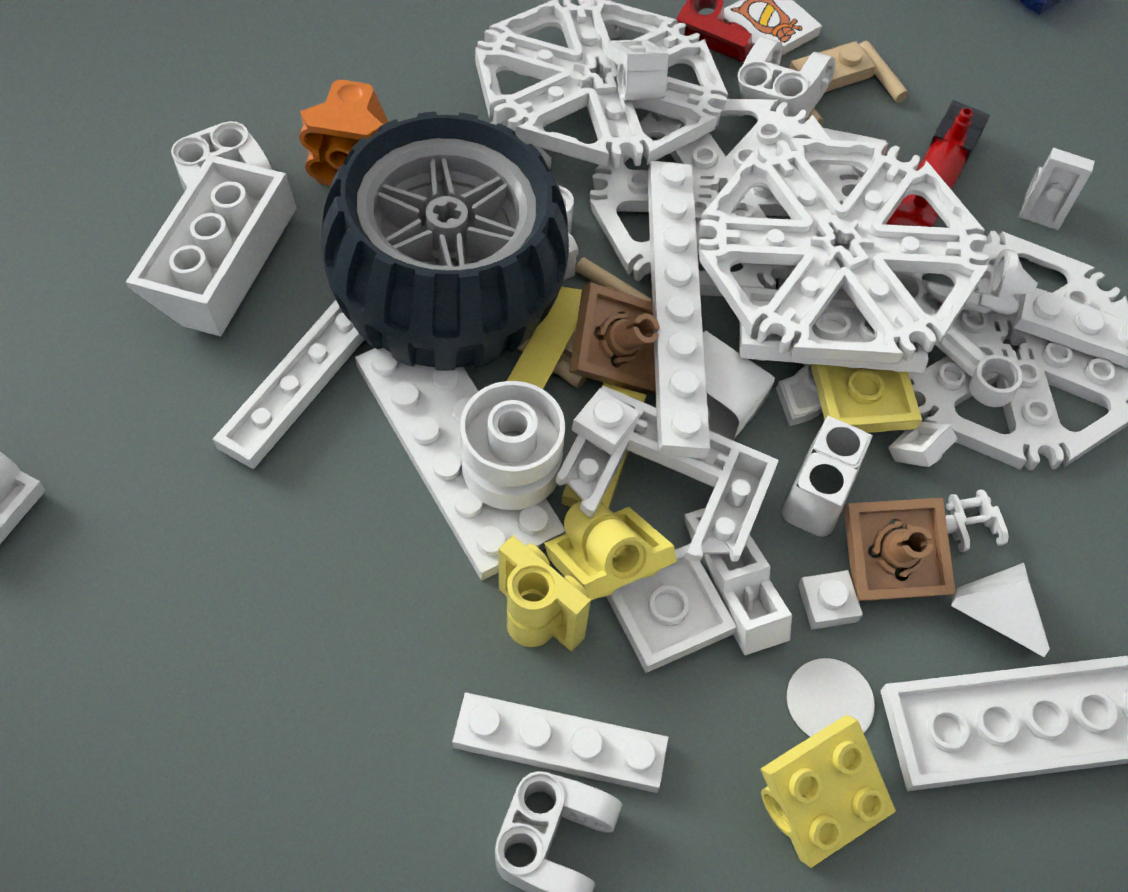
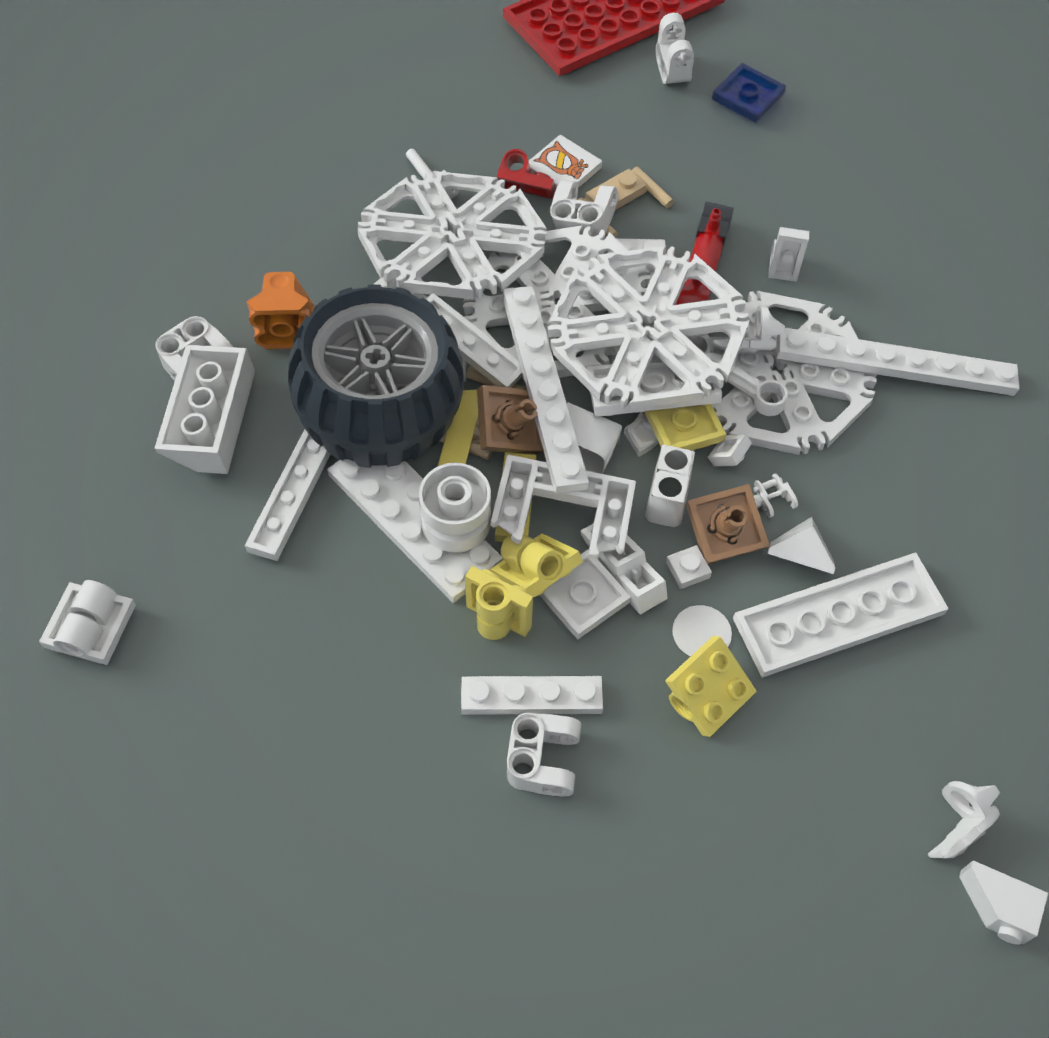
camera: 10 degrees left, 0 degrees up
white plate [571,388,640,455] -> none
white plate [608,40,669,101] -> none
none -> white plate [426,293,523,388]

